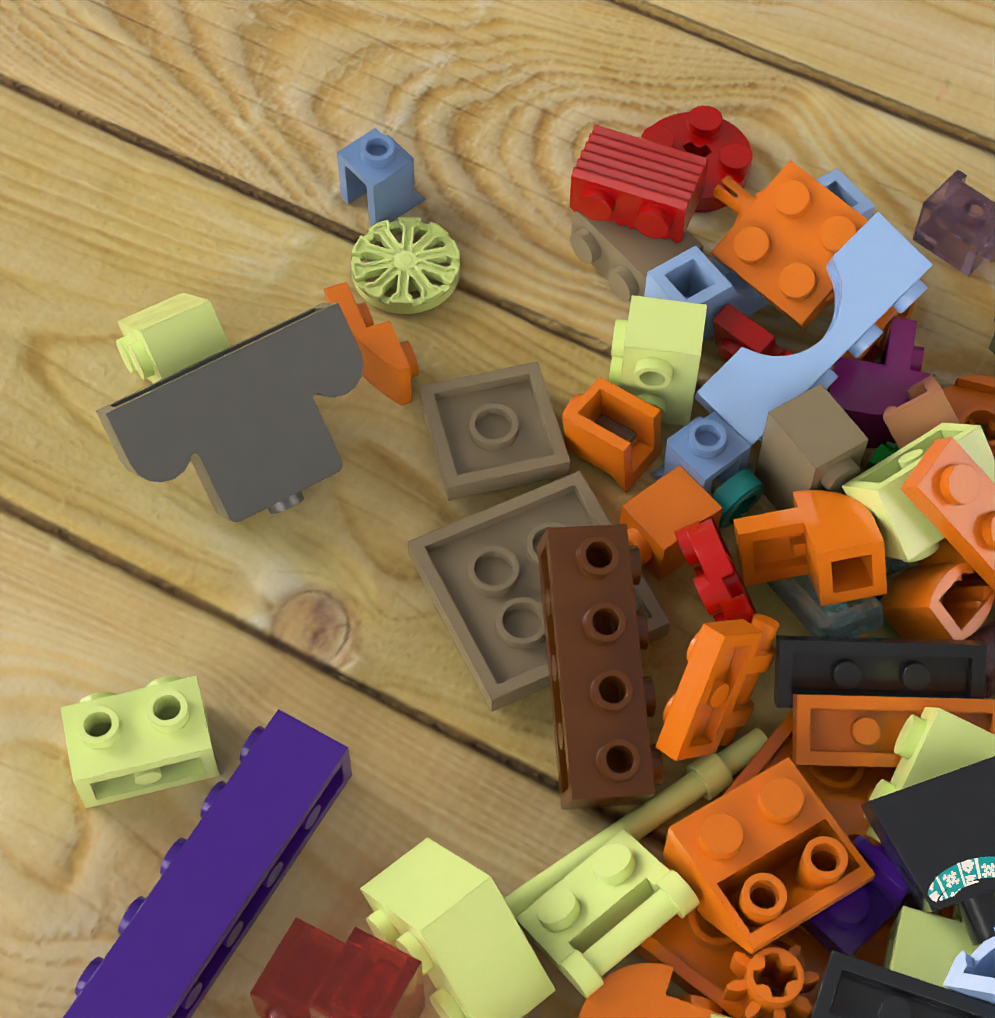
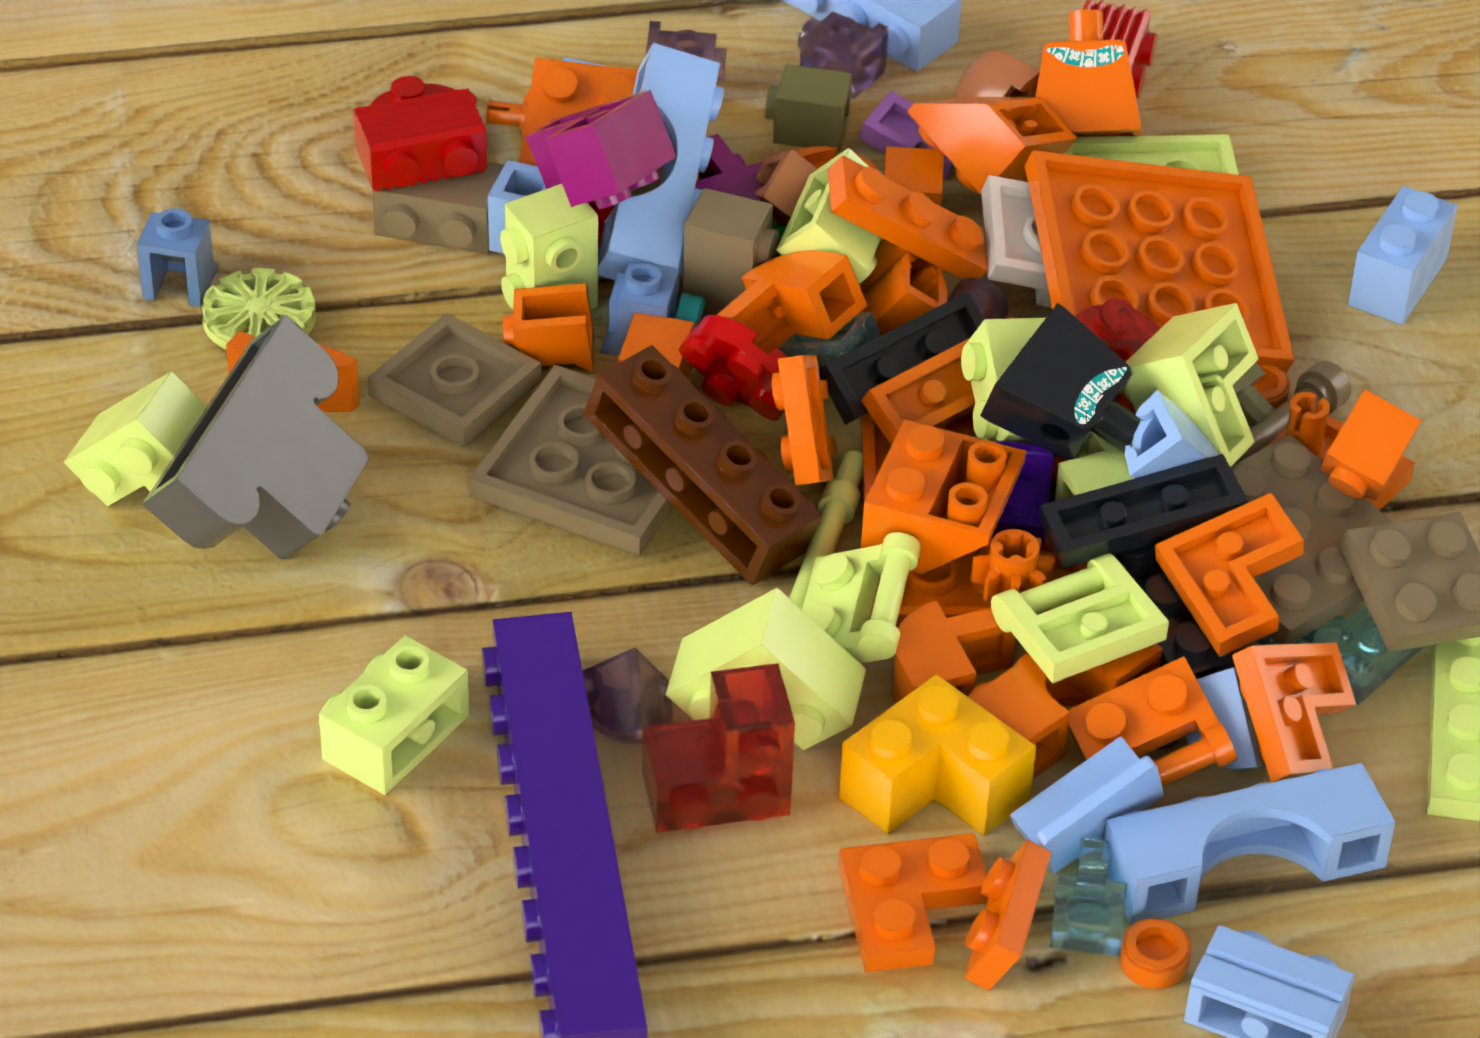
camera: 40 degrees left, 15 degrees down
none -> magenta brick [526,89,676,209]
none -> brick [582,647,673,745]

